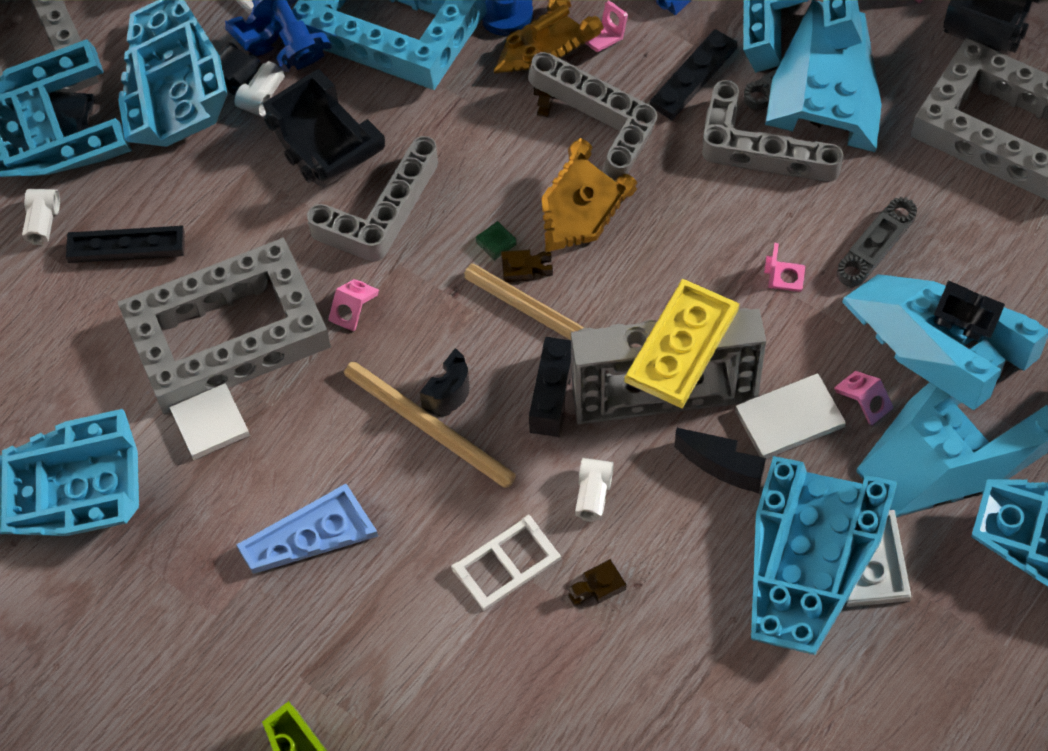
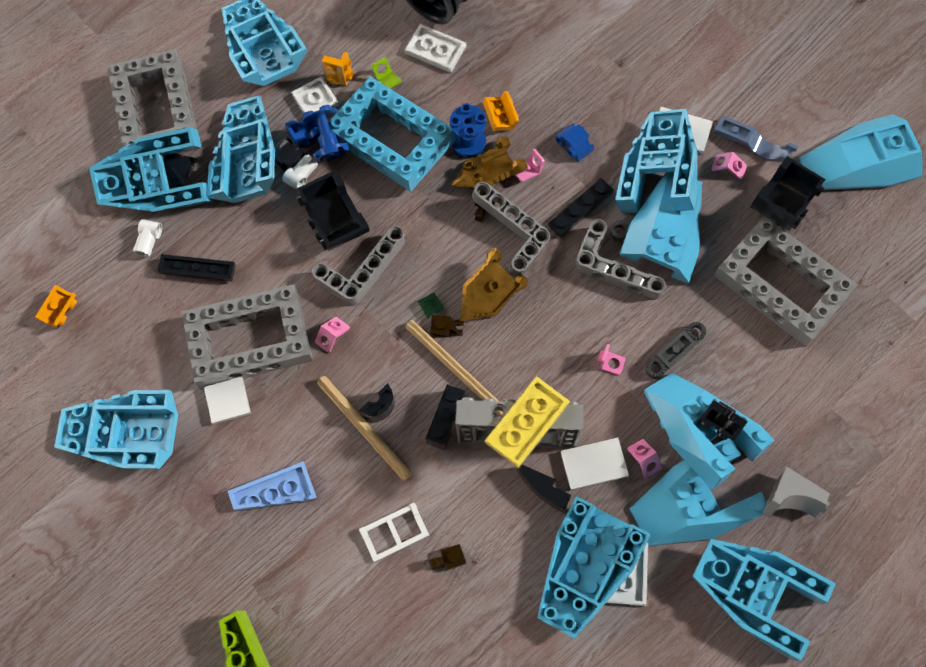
camera: 10 degrees right, 10 degrees up
white piece [575,458,614,522] -> none

